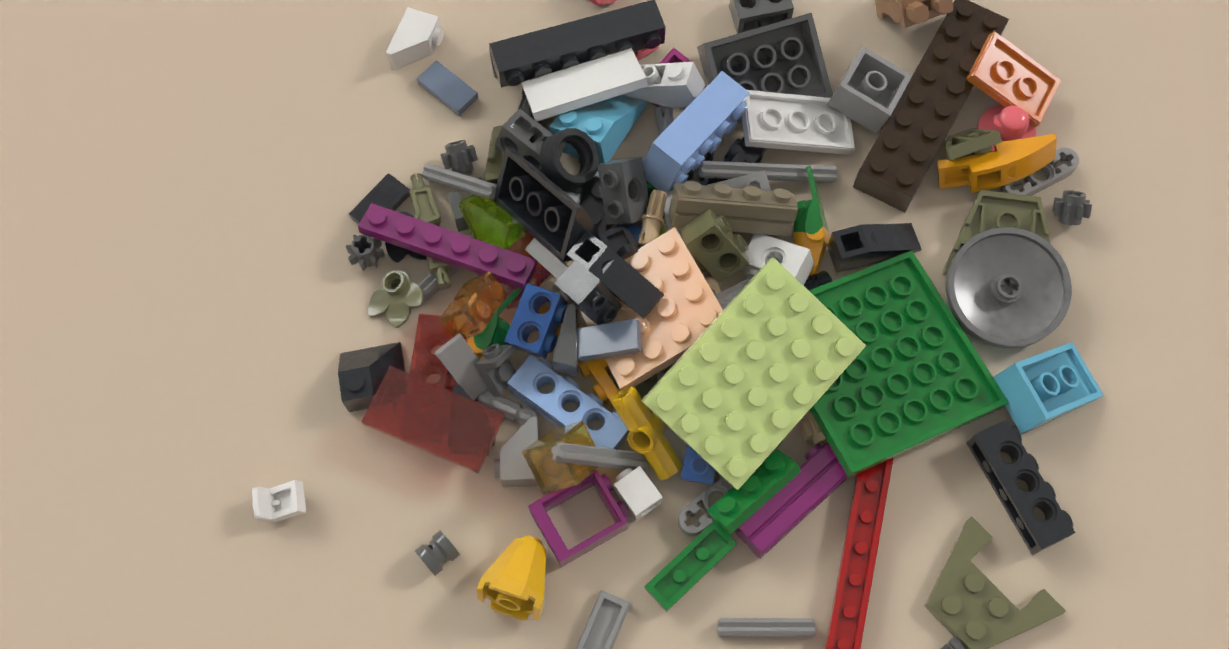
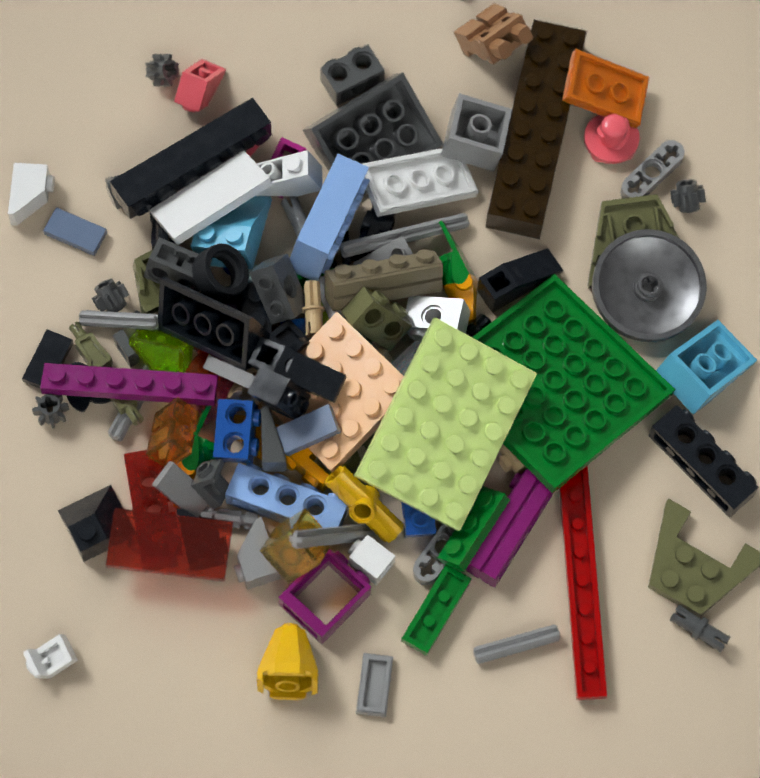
camera: 20 degrees left, 0 degrees up
olive plate [368,270,423,328] -> none
dark grey wheel [415,530,460,576] -> none
light orange slope [937,134,1057,193] -> none
olive wing [945,128,1002,160] -> none

